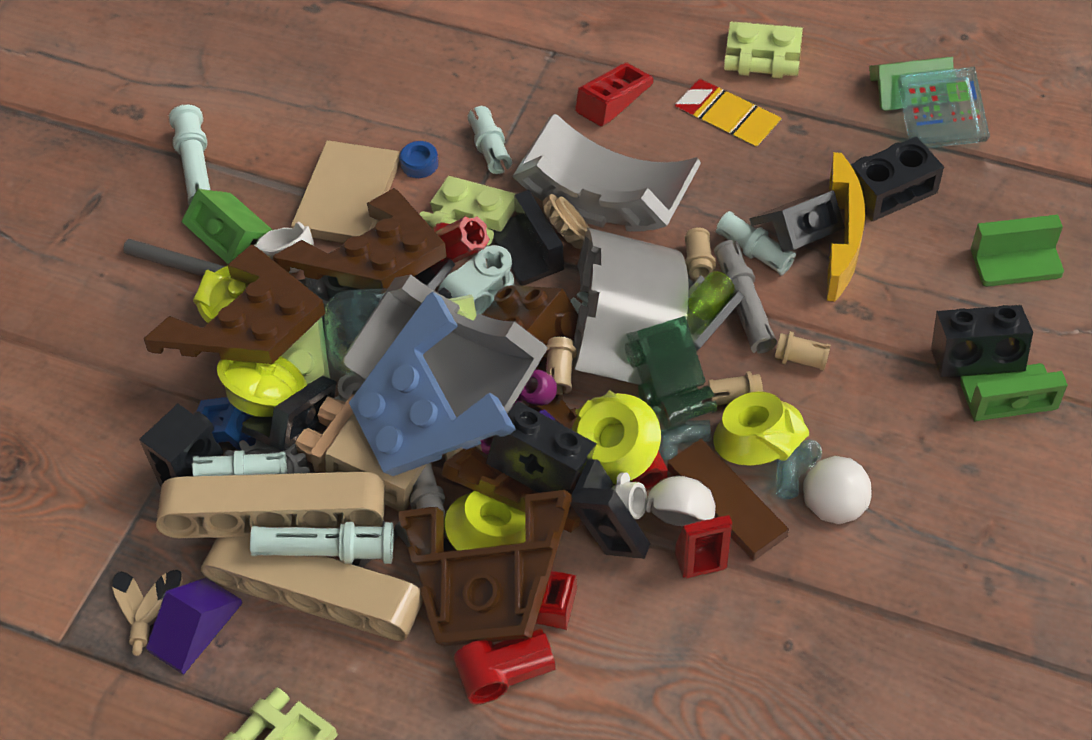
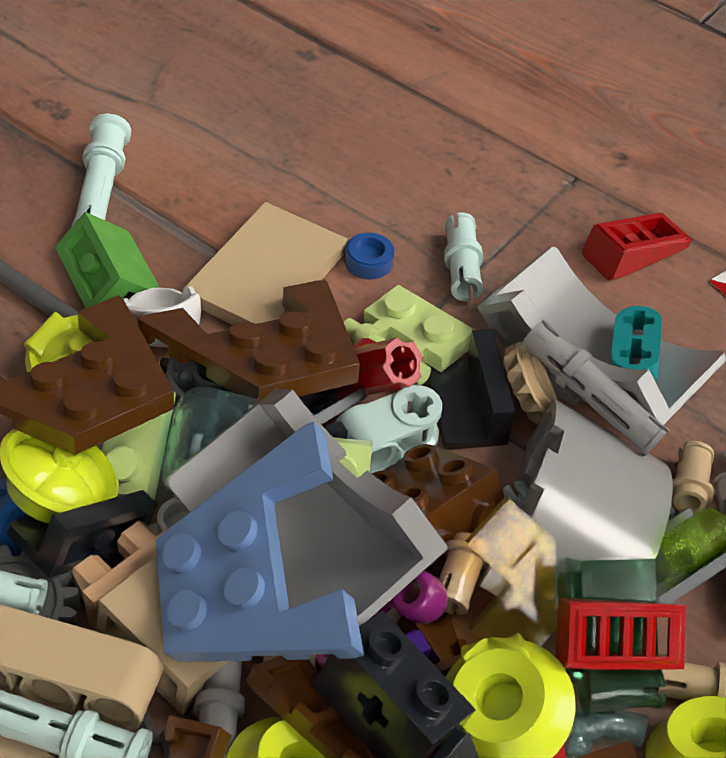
camera: 10 degrees right, 5 degrees down
none -> clear yellow tile [465,495,558,646]
none -> light grey pin [521,319,670,456]
none -> red slope [555,598,686,670]
none -> teal beam [611,306,662,382]

